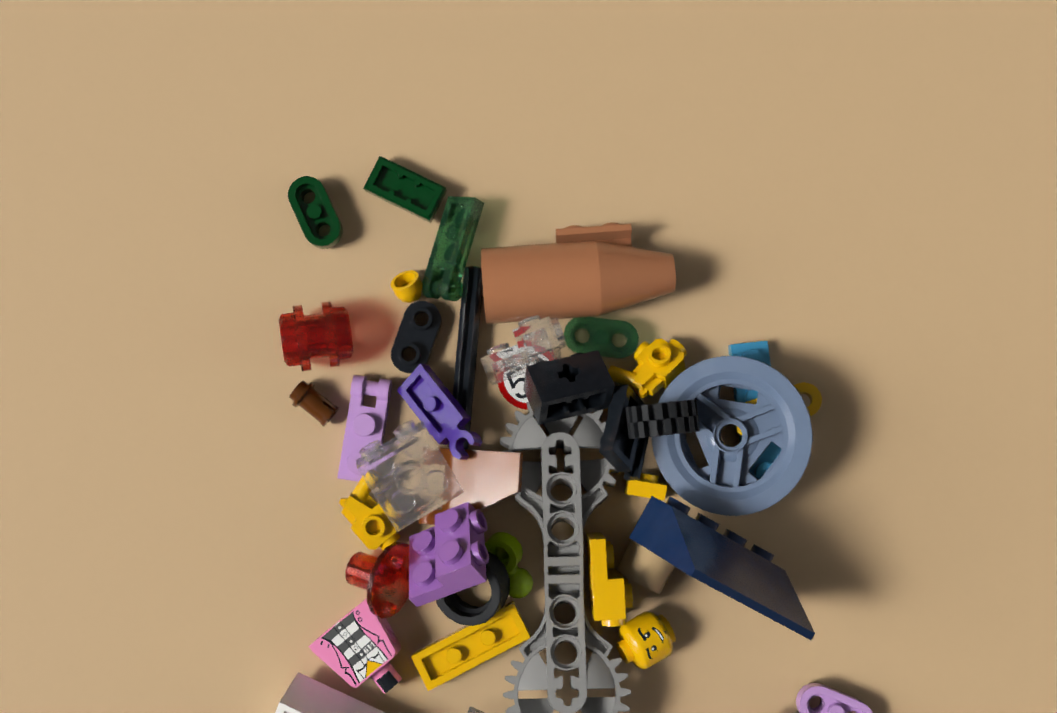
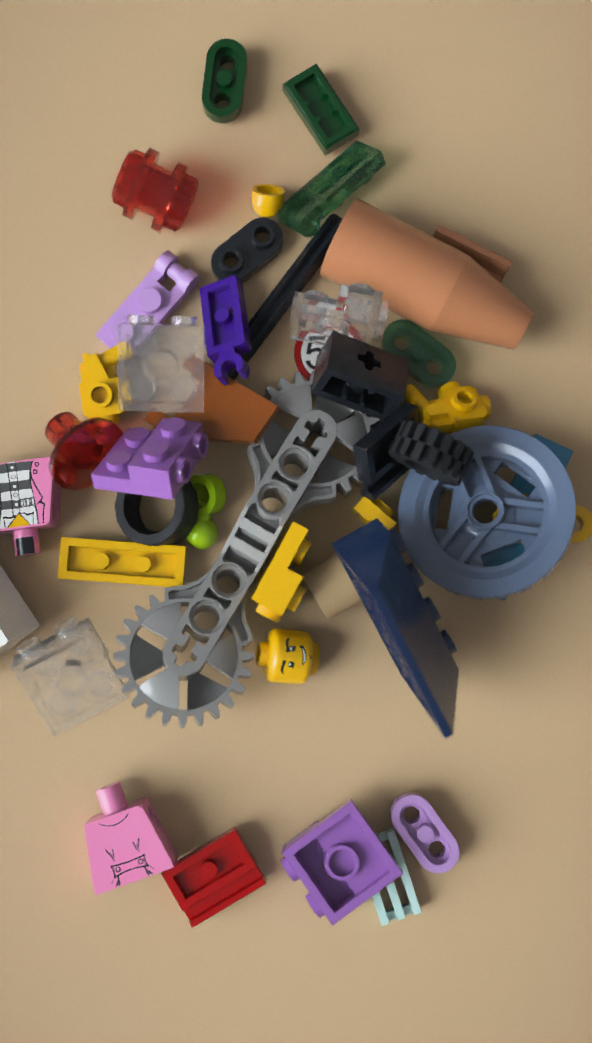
camera: 25 degrees right, 0 degrees up
reddish brown pin [289,380,339,427] -> none

